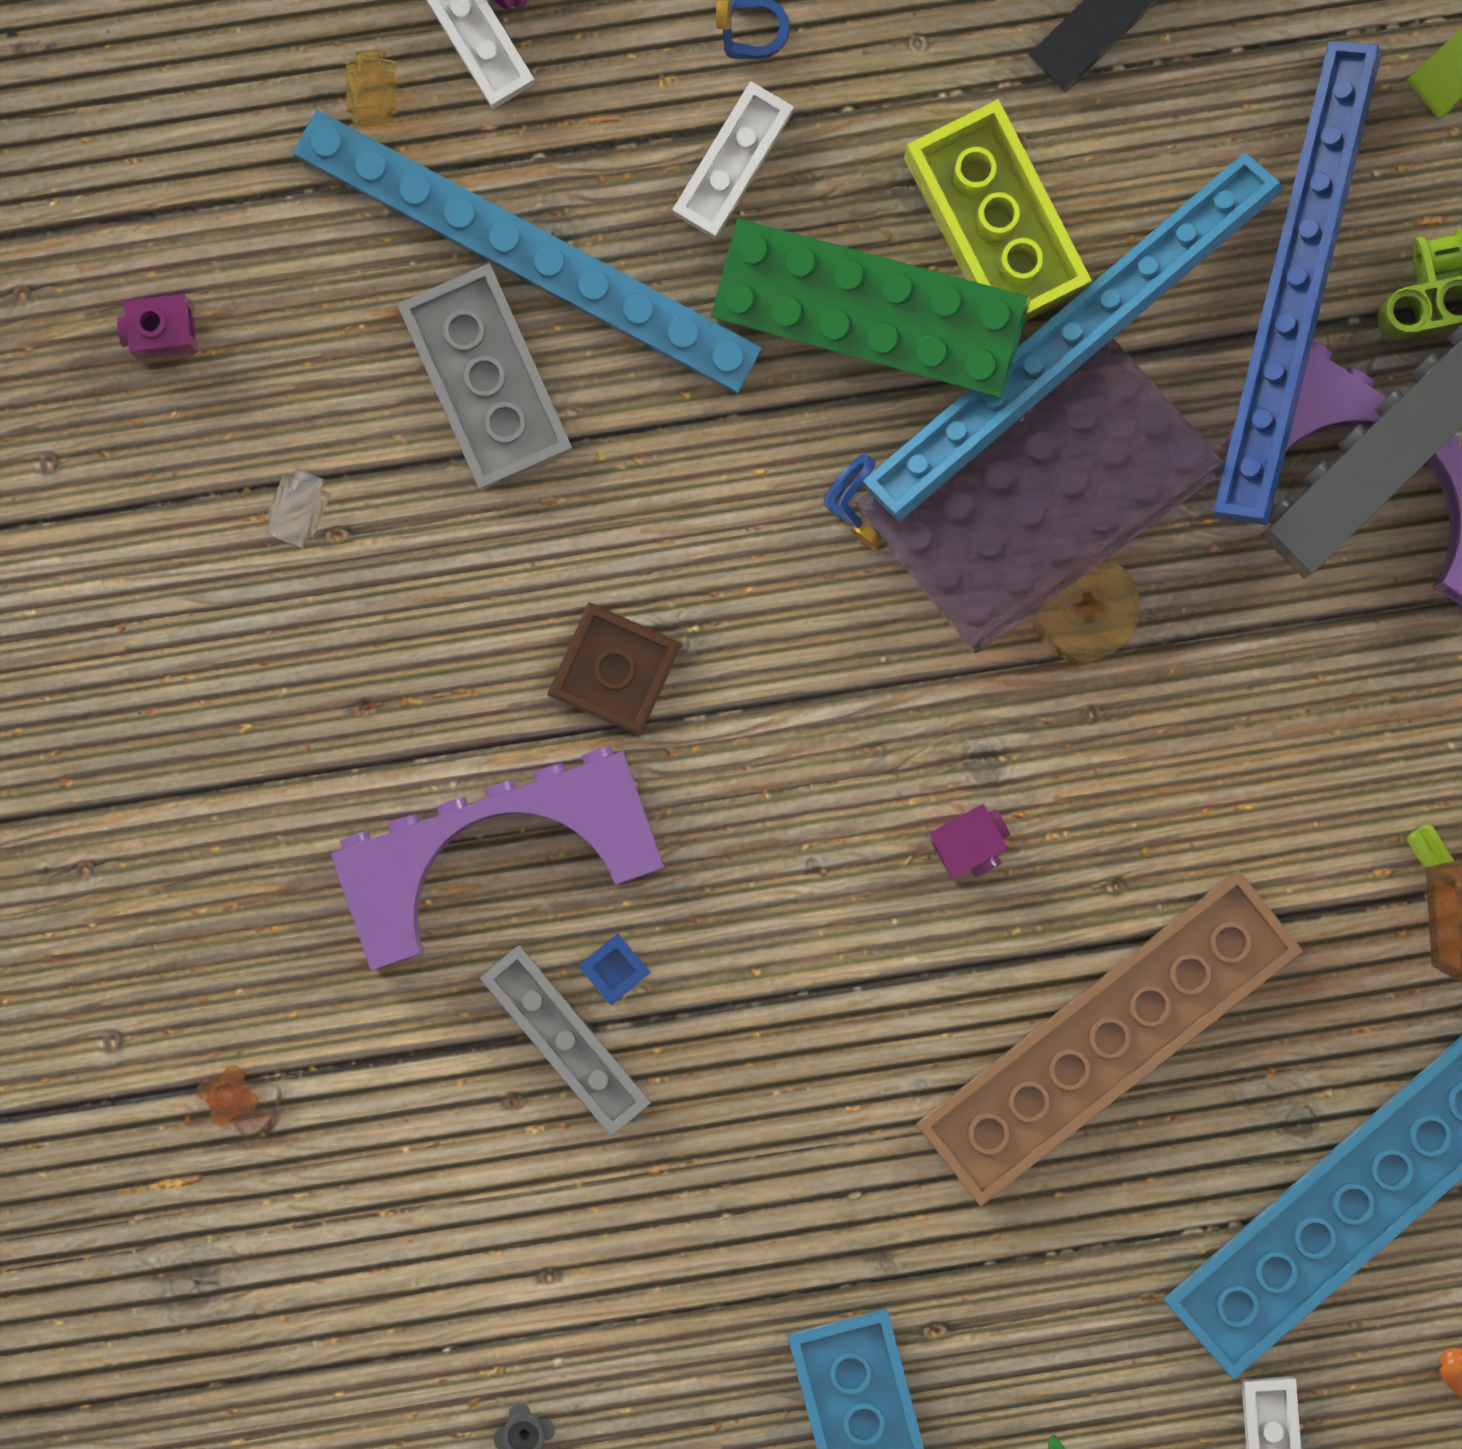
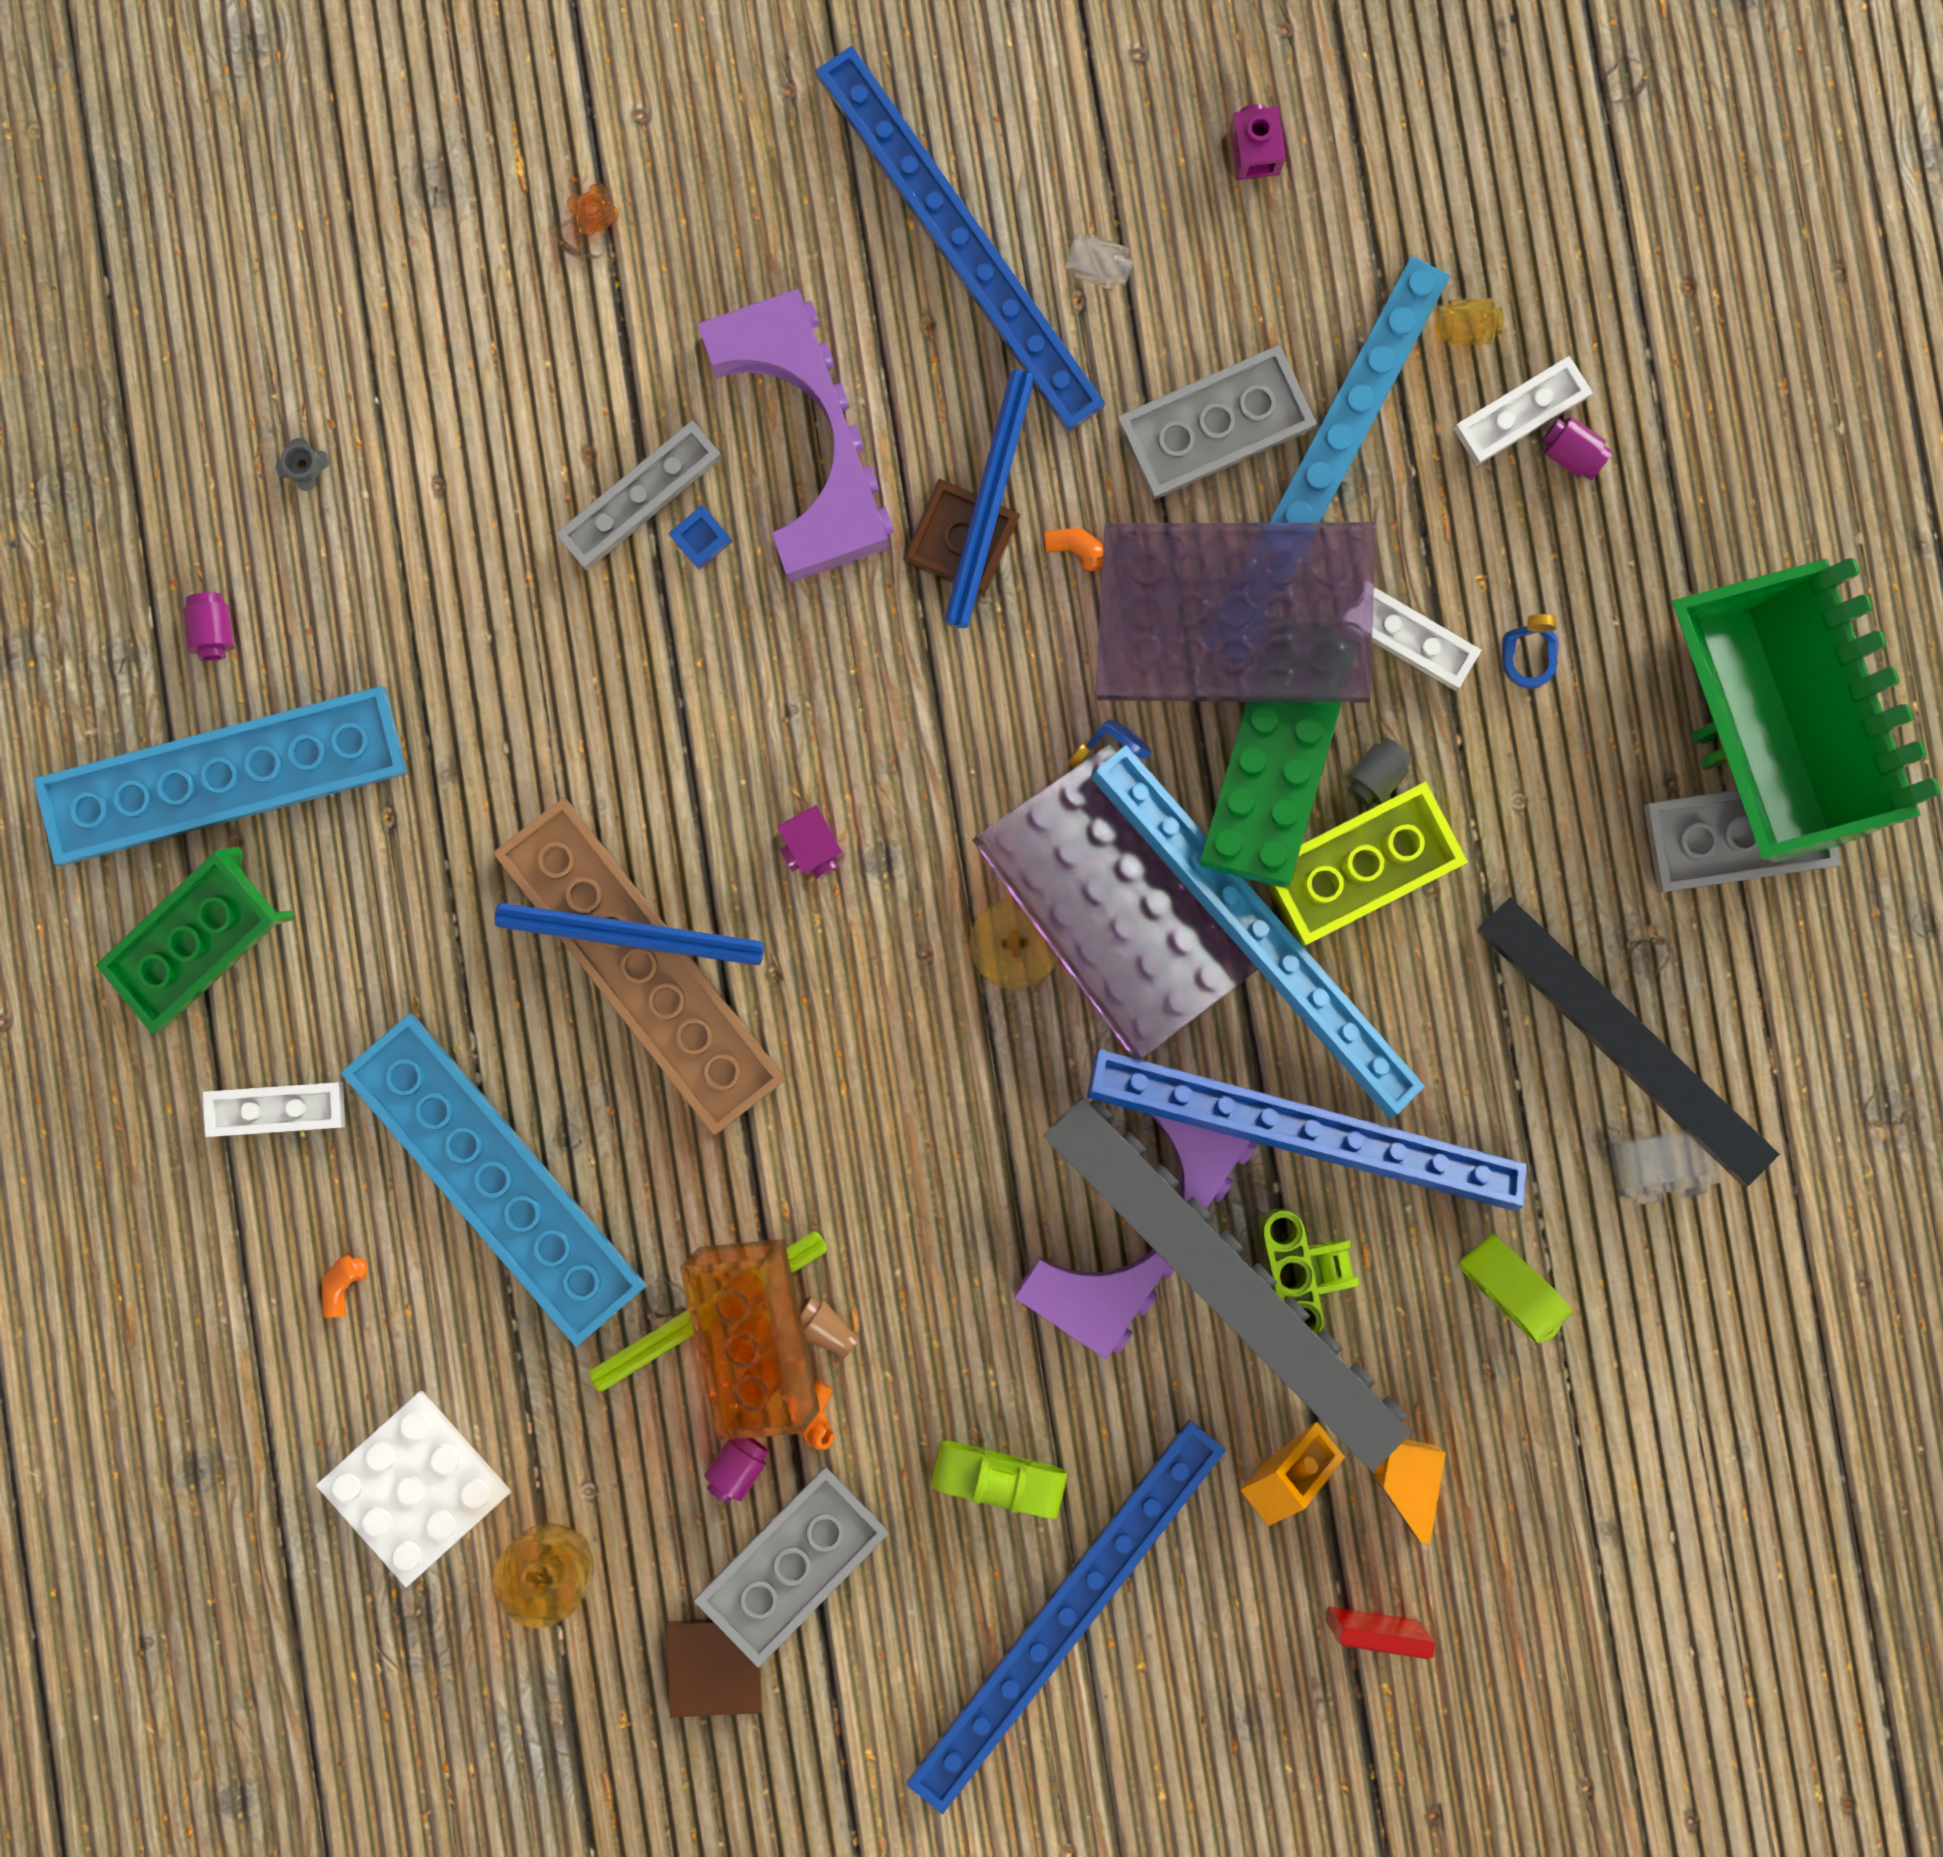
camera: 90 degrees right, 0 degrees up
none -> blue axle [494,903,764,965]
none -> blue plate [816,46,1105,432]
none -> blue axle [945,369,1034,629]
none -> orange arm [1044,528,1106,571]
none -> clear purple plate [1096,522,1376,703]
none -> dark grey brick [1347,738,1413,806]

